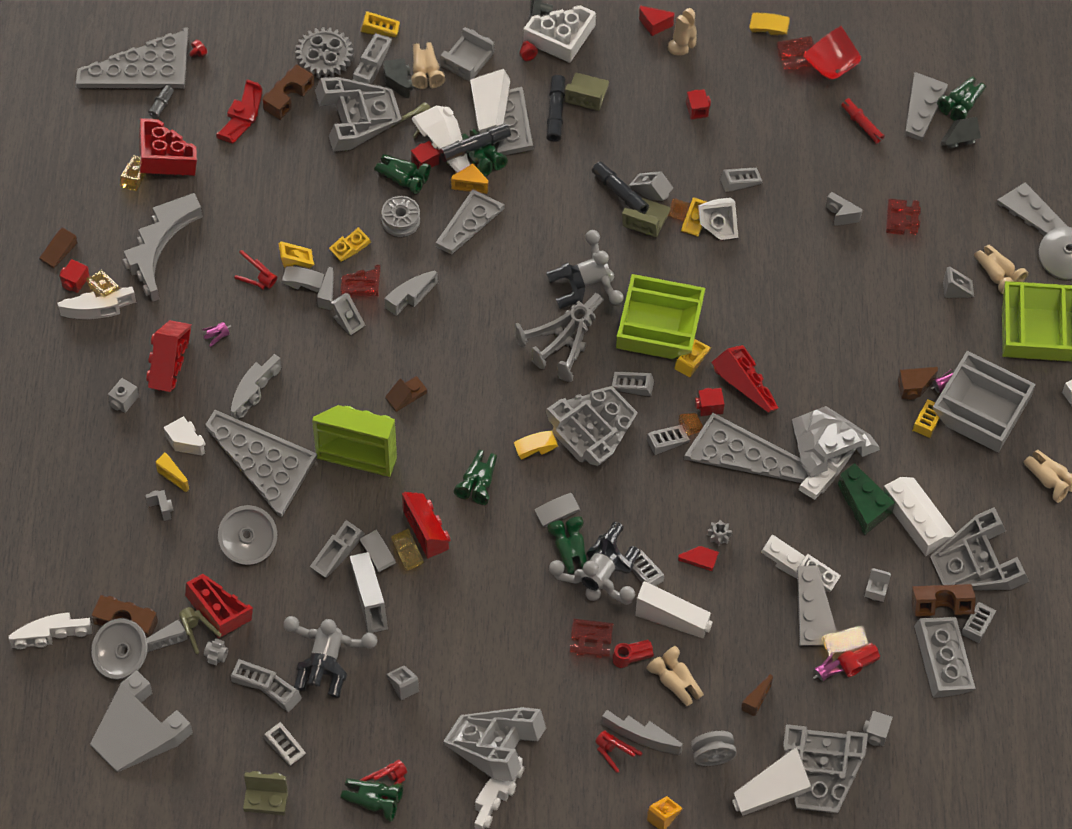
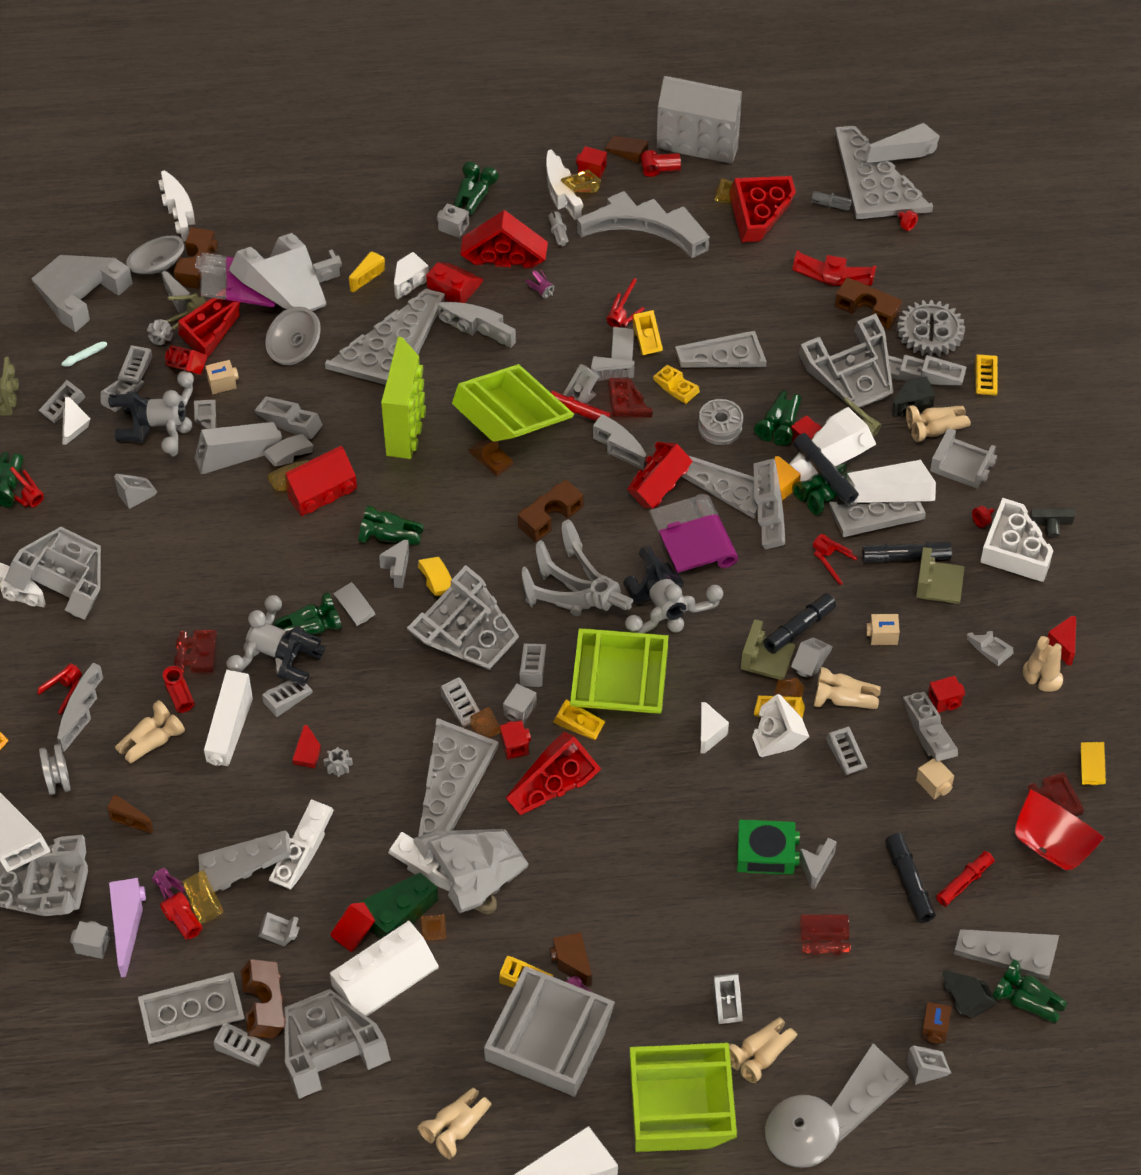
camera: 85 degrees right, 5 degrees down
none -> light aqua piece [61,342,107,367]
none -> white slope [62,397,90,445]
none -> lavender slope [109,878,146,977]
none -> red slope [165,345,207,375]
none -> light grey slope [194,400,216,429]
none -> door [195,252,275,307]
none -> tan brick [205,360,239,394]
none -> wedge [229,233,327,311]
none -> red slope [330,902,375,952]
none -> light grey slope [379,540,409,588]
none -> clear orange slope [421,914,446,940]
none -> red slope [426,262,483,303]
none -> lime slope [452,364,574,442]
none -> dark green piece [453,162,499,217]
none -> light grey brick [503,684,537,725]
none -> reddish brown arch [518,480,583,543]
none -> light grey axle [548,211,568,246]
none -> red pin [551,390,611,421]
none -> red wedge [627,442,693,509]
none -> red piece [641,150,681,177]
none -> magenta door [650,494,738,573]
none -> light grey slope [657,76,742,164]
none -> light grey wing [675,331,767,367]
none -> white slope [700,702,729,753]
none -> brick [737,820,800,875]
none -> light grey slope [754,459,785,549]
none -> red plant [813,534,857,585]
none -> tan piece [814,667,881,709]
none -> light grey slope [864,123,940,163]
none -> tan brick [866,614,900,645]
none -> black piece [885,833,936,923]
none -> light grey slope [903,692,958,762]
none -> light grey slope [906,1045,951,1085]
none -> tan brick [916,758,954,799]
none -> reddish brown brick [921,1002,952,1044]
none -> light grey slope [967,631,1014,666]

